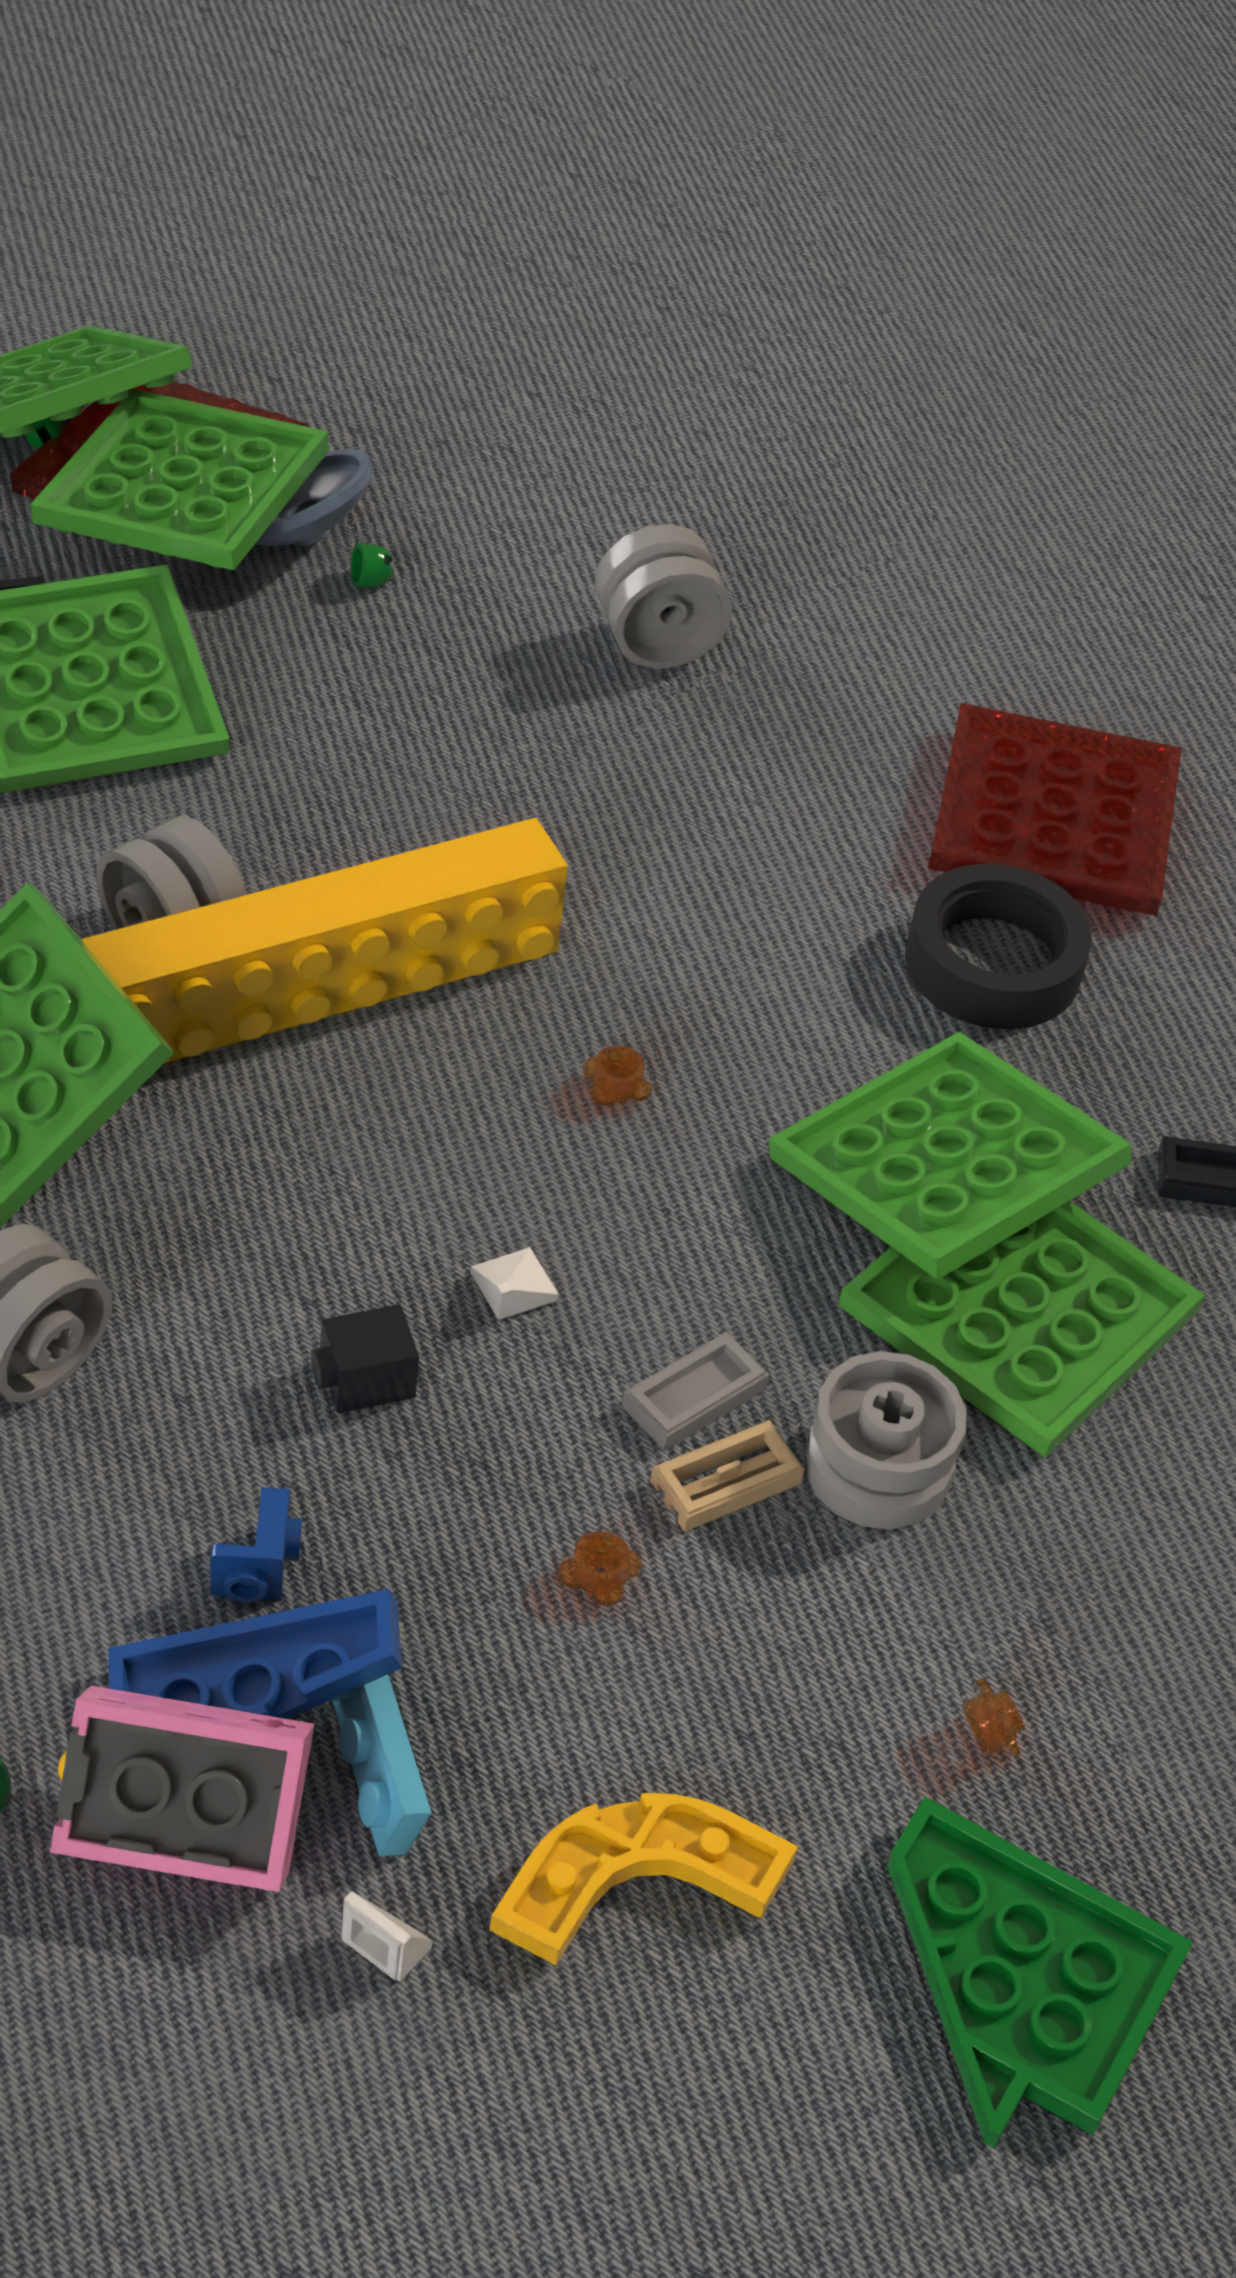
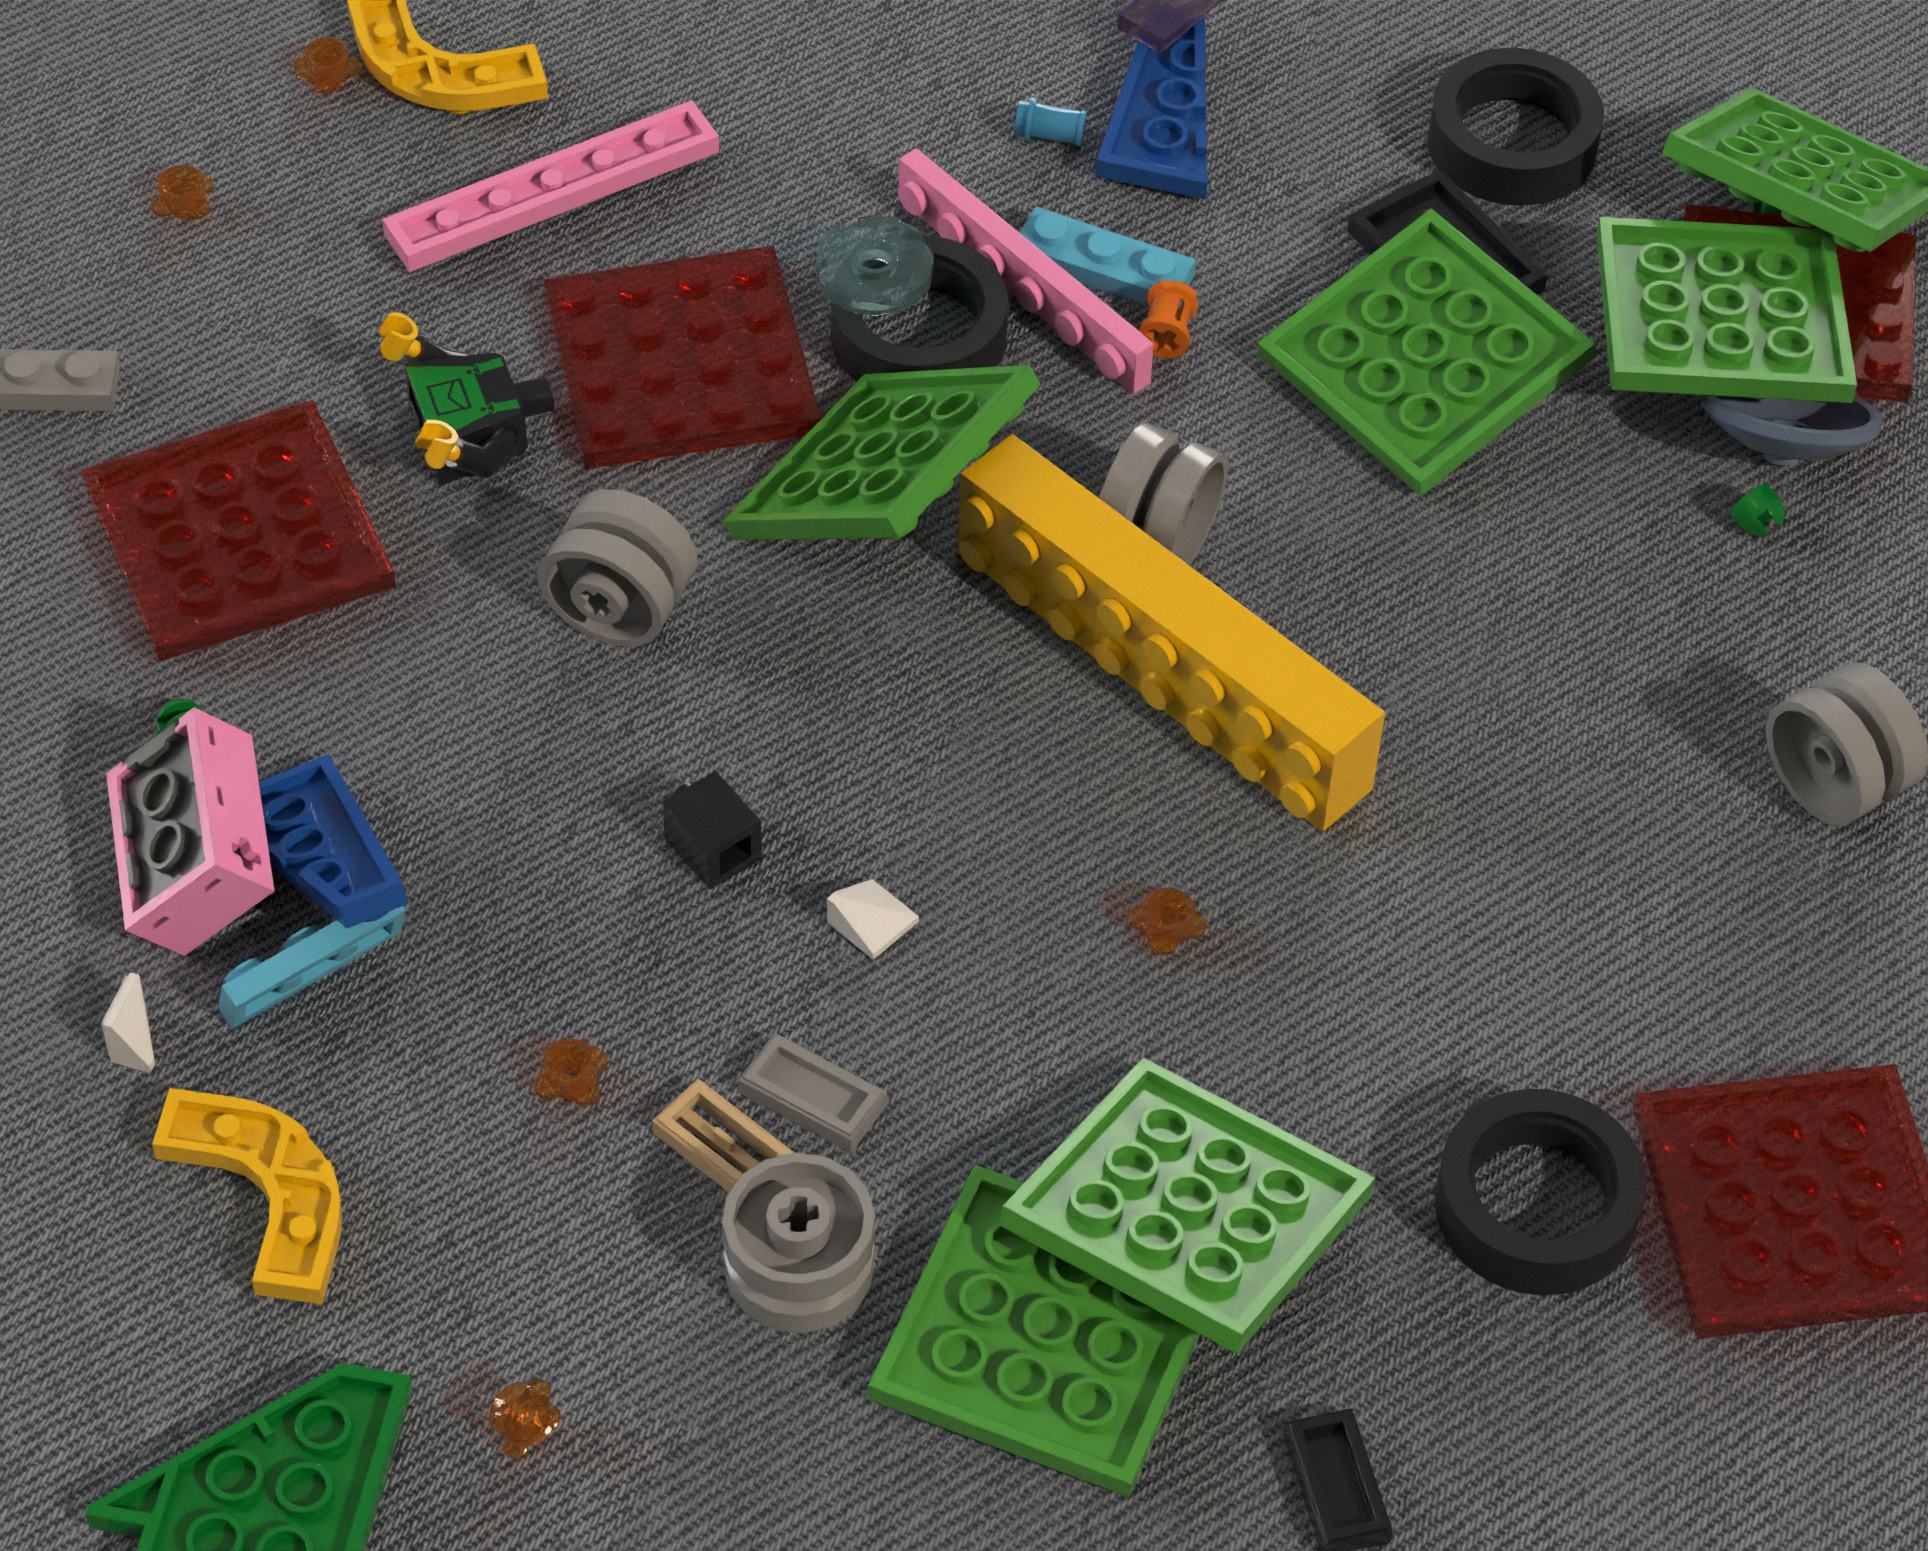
camera: 75 degrees right, 5 degrees up
blue bracket [210,1487,302,1602] -> none

